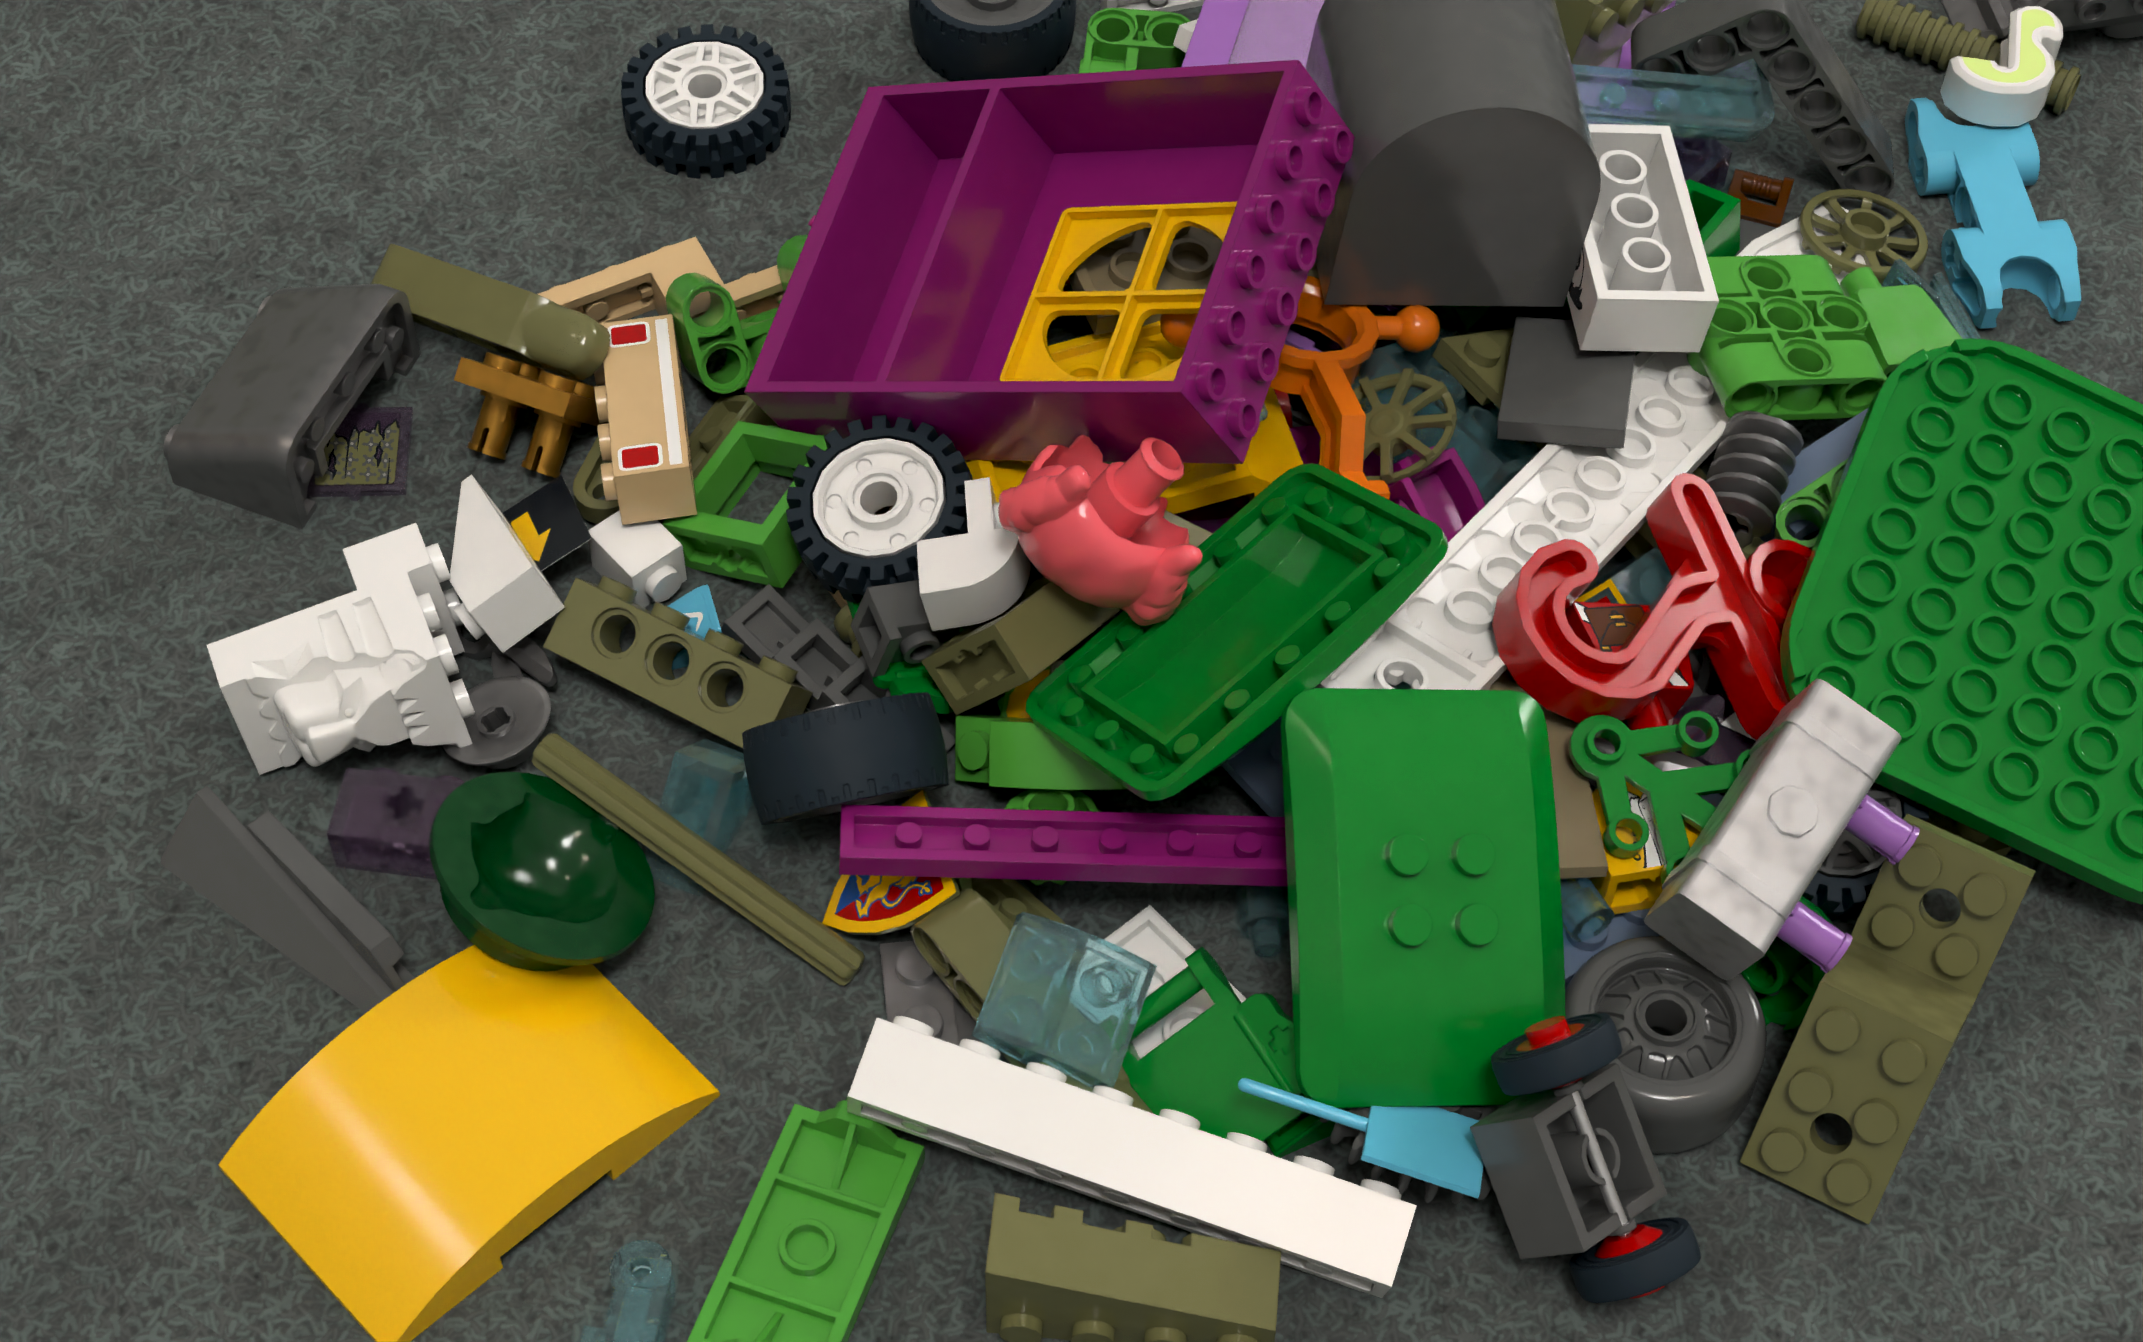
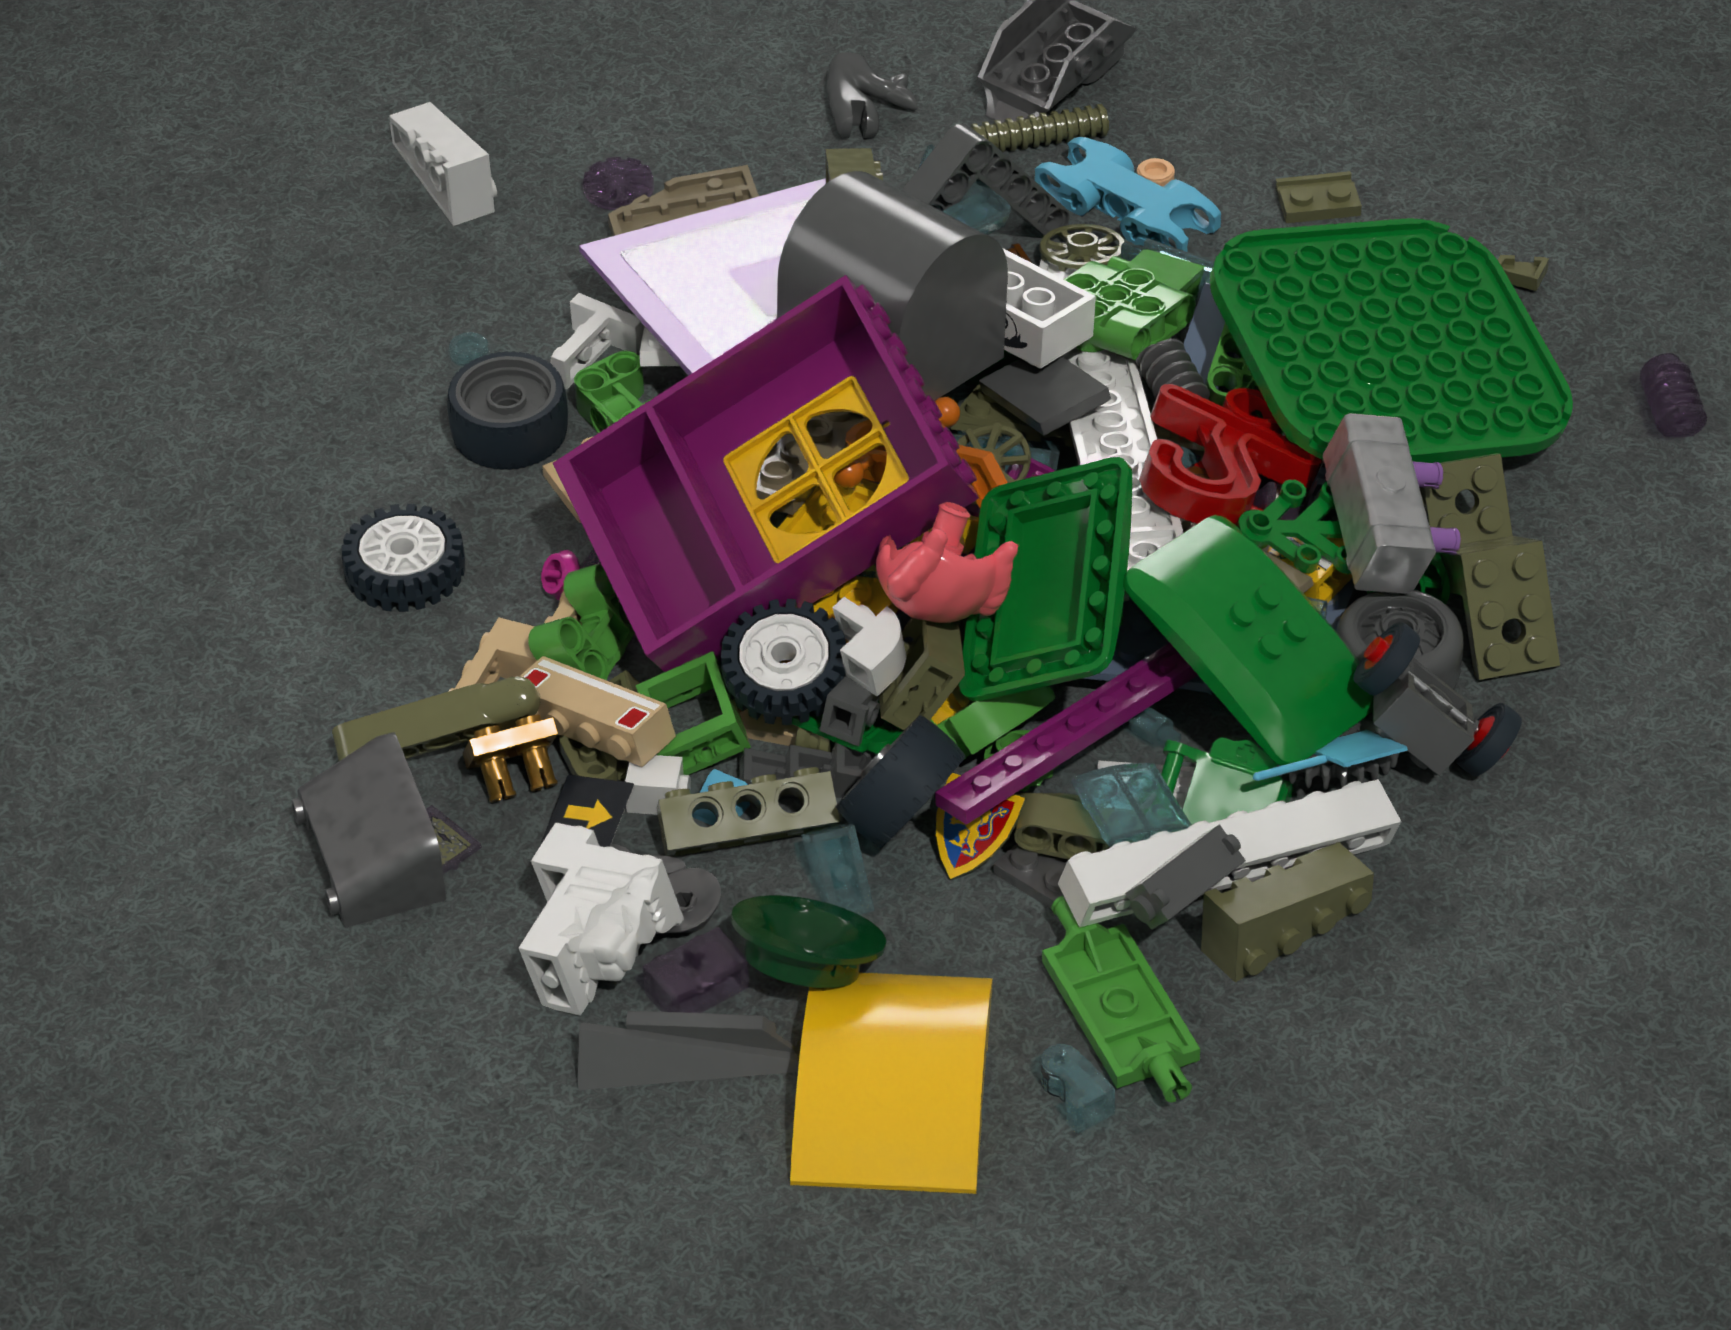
camera: 40 degrees left, 10 degrees down
white slope [449,474,565,653] -> none
olive axle [532,733,865,986] -> none
white animal [1940,6,2063,127] -> none
none -> dark grey brick [1125,824,1246,930]
none -> light nougat tile [1137,158,1175,187]

